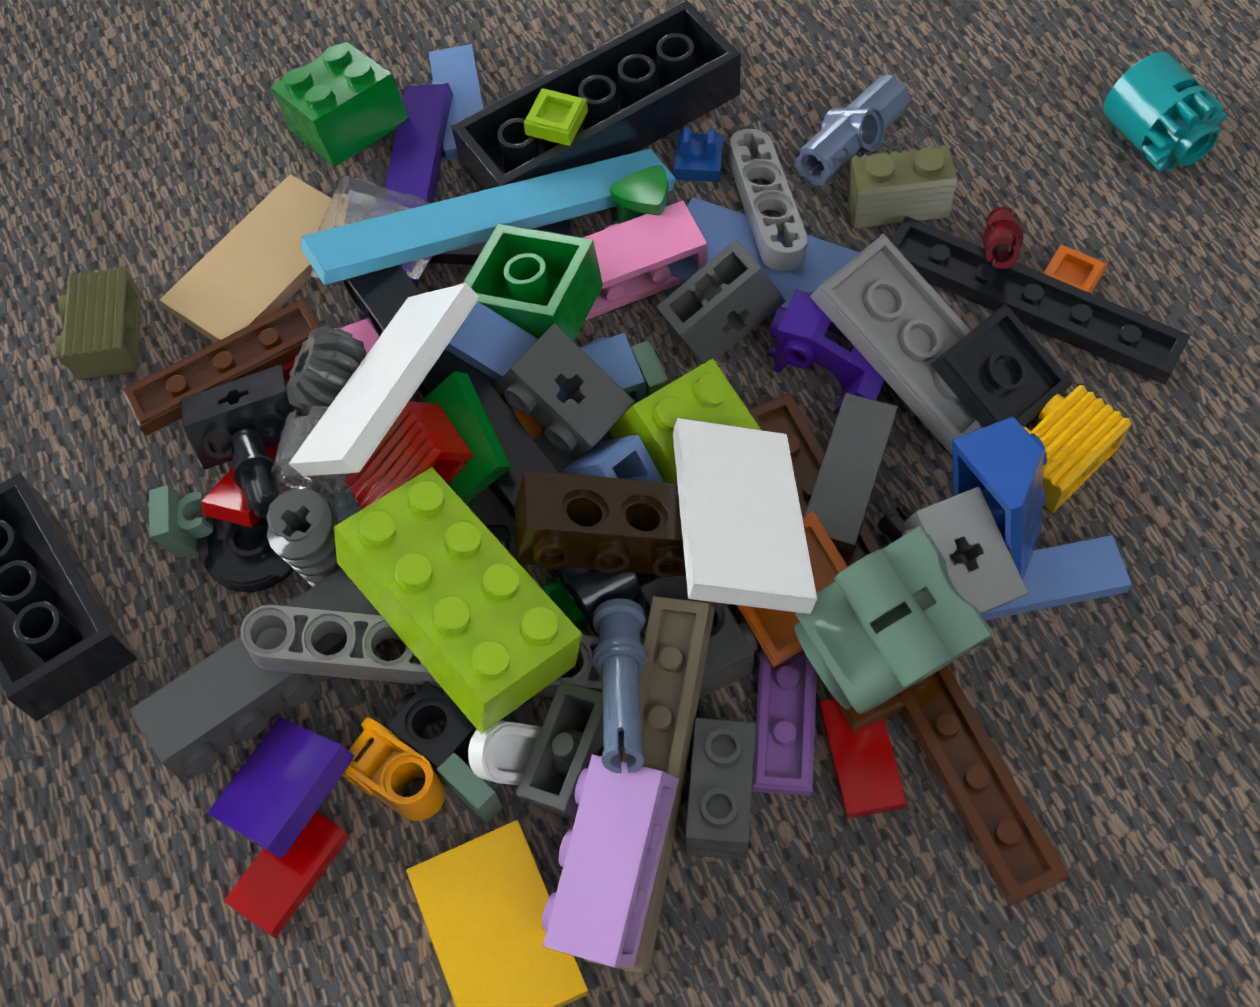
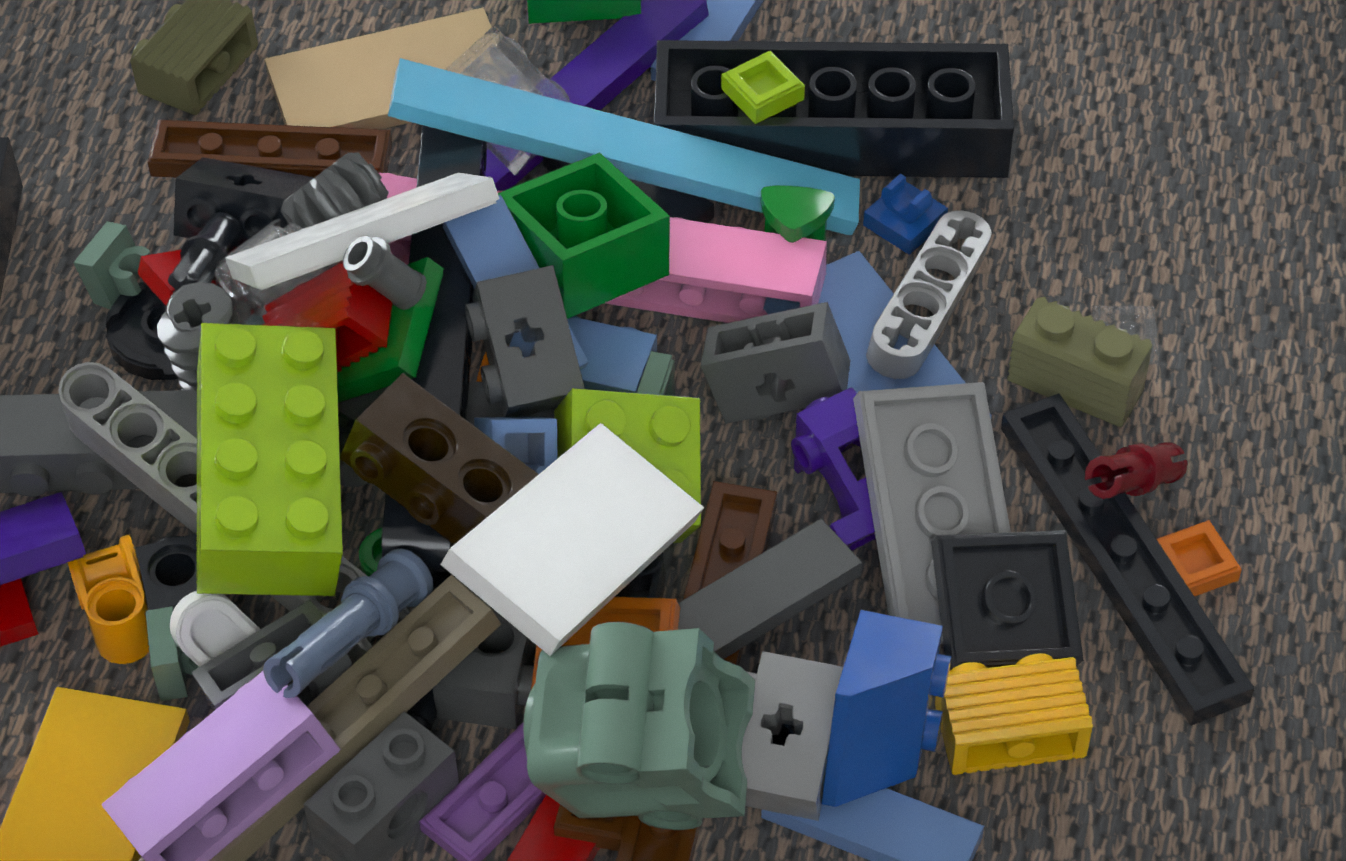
camera: 30 degrees right, 10 degrees down
sand blue piece [795,75,911,186] -> none
none -> dark grey pin [343,236,427,310]

